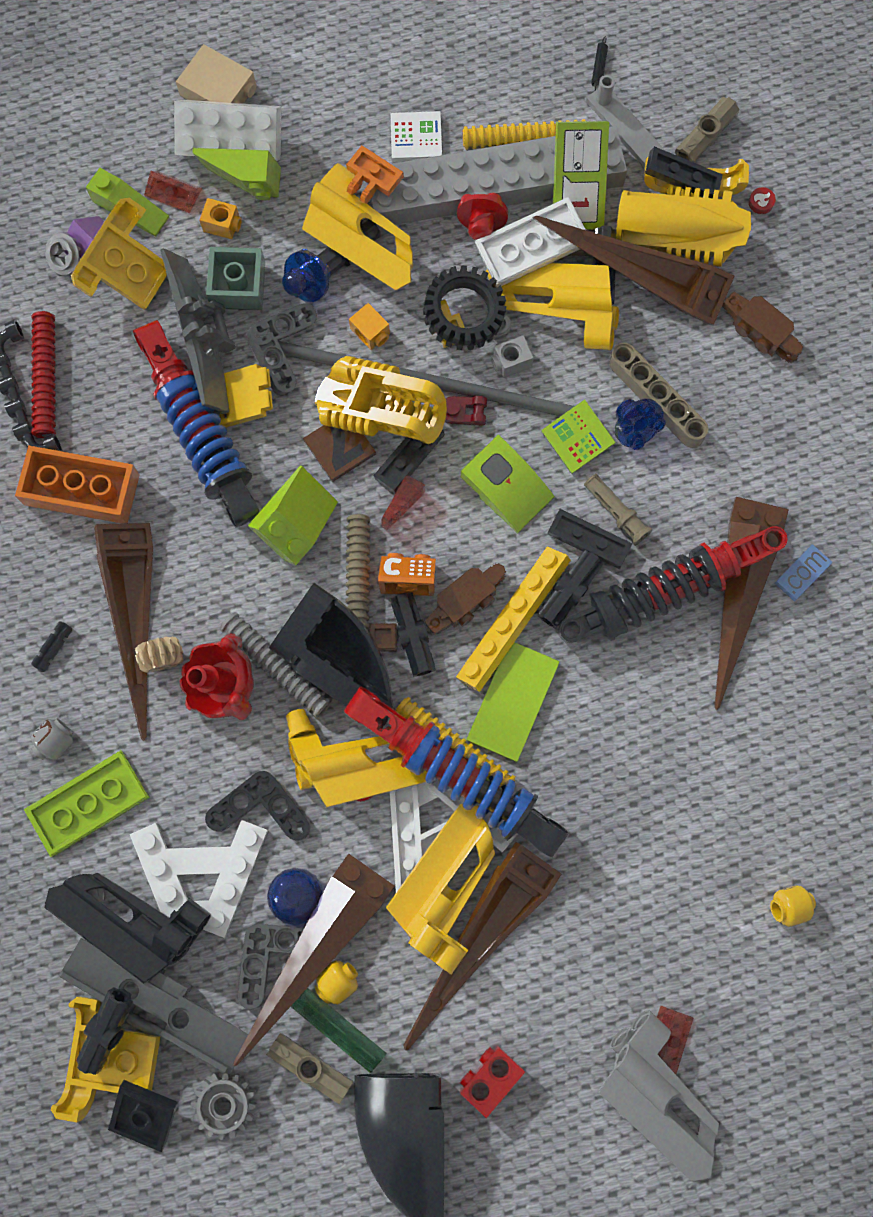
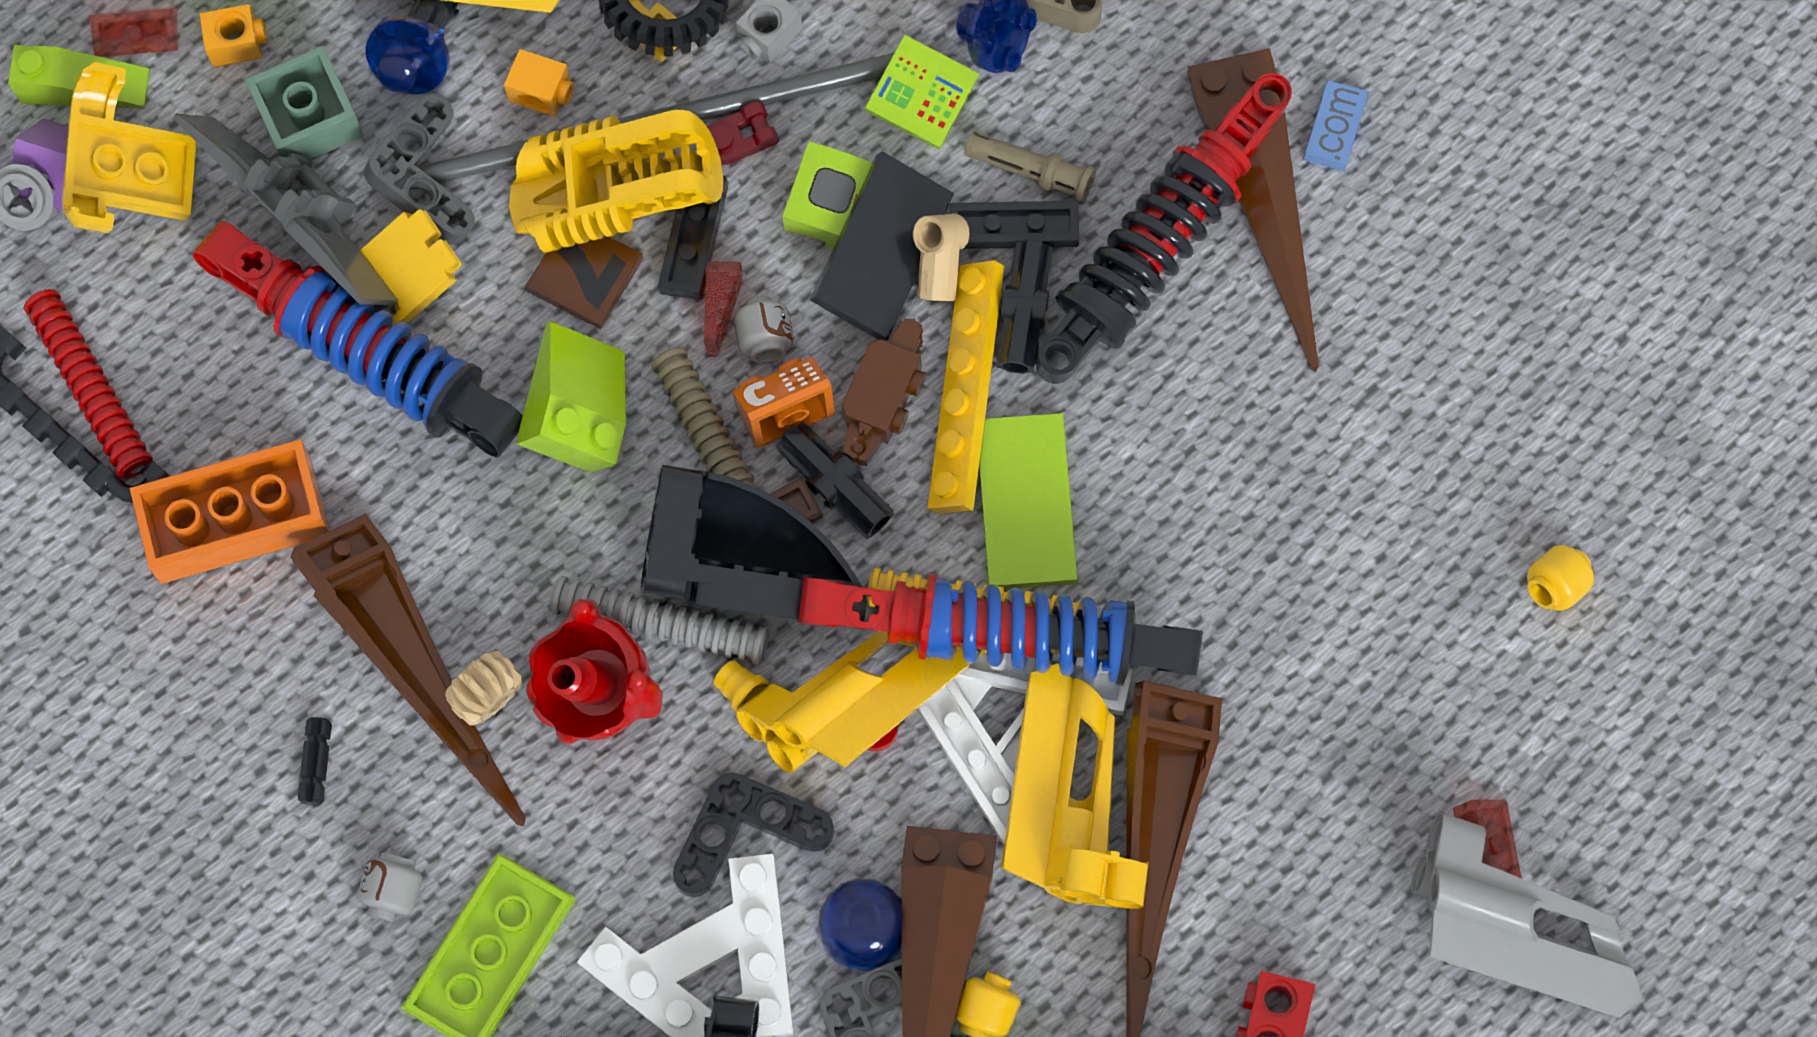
camera: 25 degrees left, 5 degrees down
none -> light grey head [734,296,794,364]
none -> black tile [810,151,954,341]
none -> tan piece [913,213,970,301]

